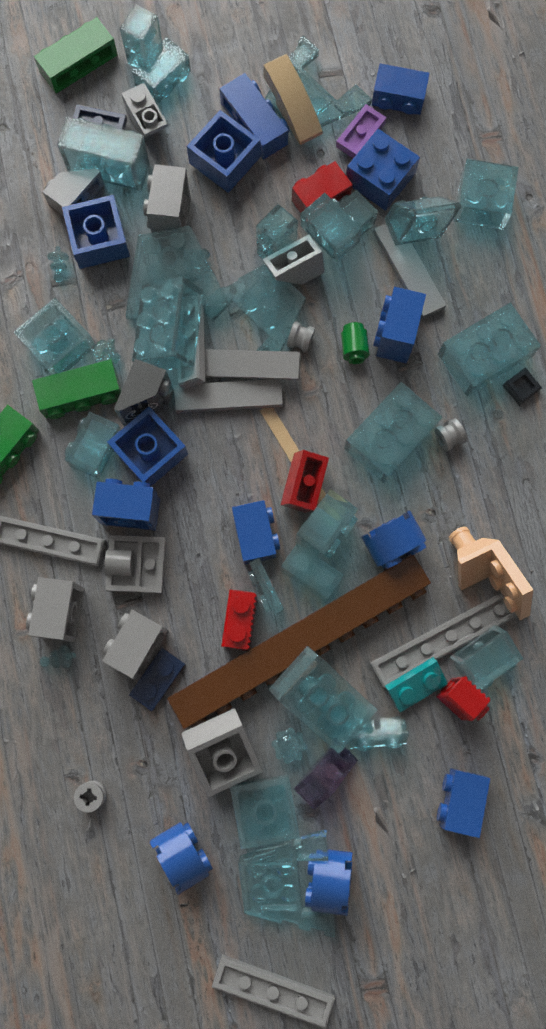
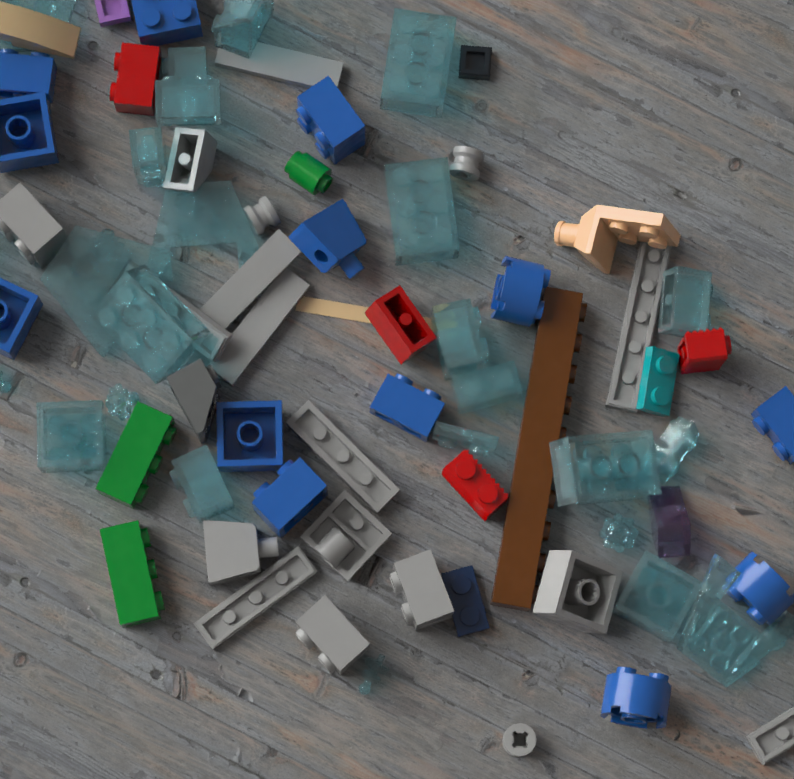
camera: 55 degrees left, 0 degrees up
none -> light grey torso [203,520,279,586]
none -> light grey plate [286,400,400,514]
none -> blue torso [288,199,366,279]

